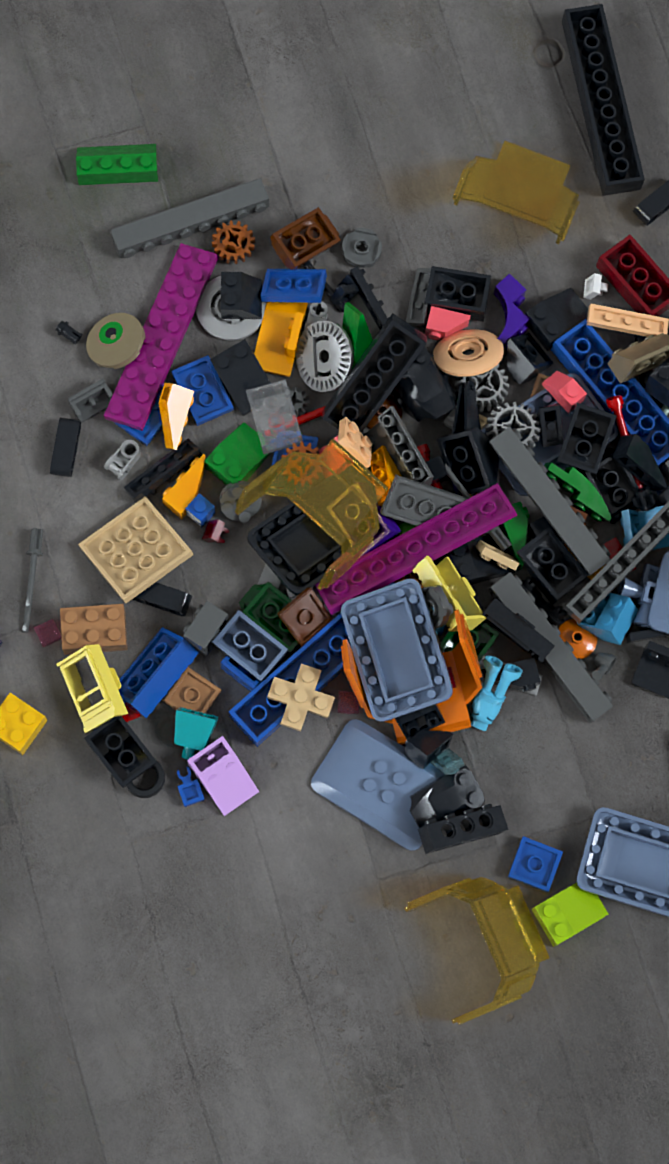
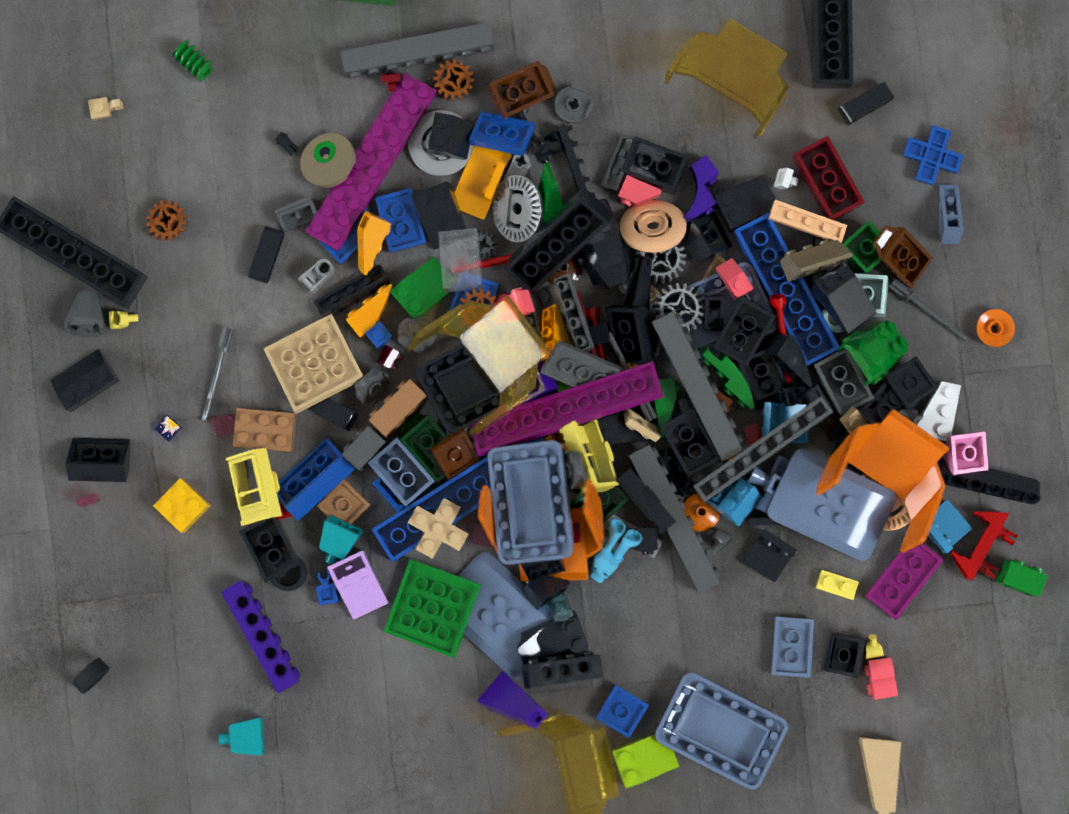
camera: 15 degrees right, 10 degrees up
light nougat plate [338,417,372,470] -> none
none -> teal torso [219,717,265,756]
none -> dark purple brick [221,580,301,694]
none -> dark grey plate [354,367,391,405]
none -> medium nougat brick [369,379,428,439]
none -> dark red tile [381,72,401,92]
none -> green plate [384,559,482,658]
none -> dark purple slope [477,671,549,729]

